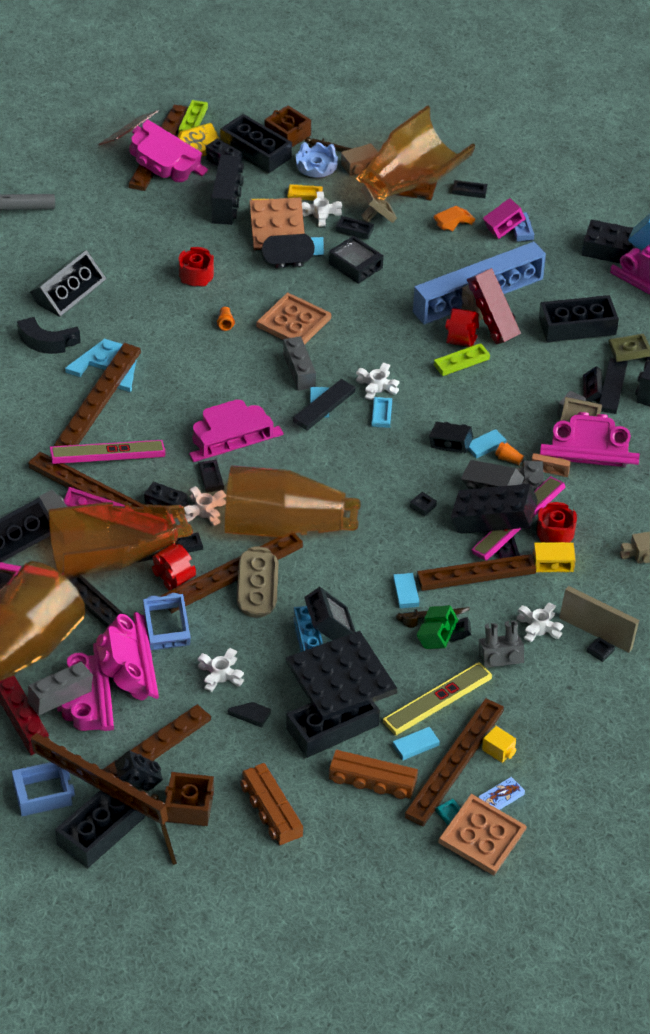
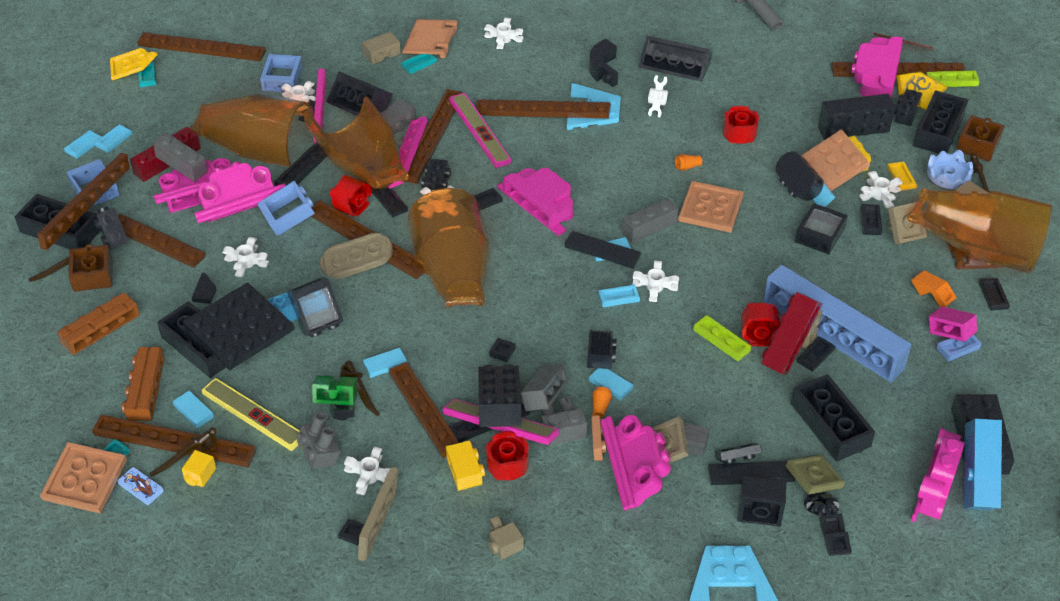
camera: 75 degrees right, 0 degrees up
none -> dark brown sword [150,427,217,477]
none -> white pin [648,75,668,118]

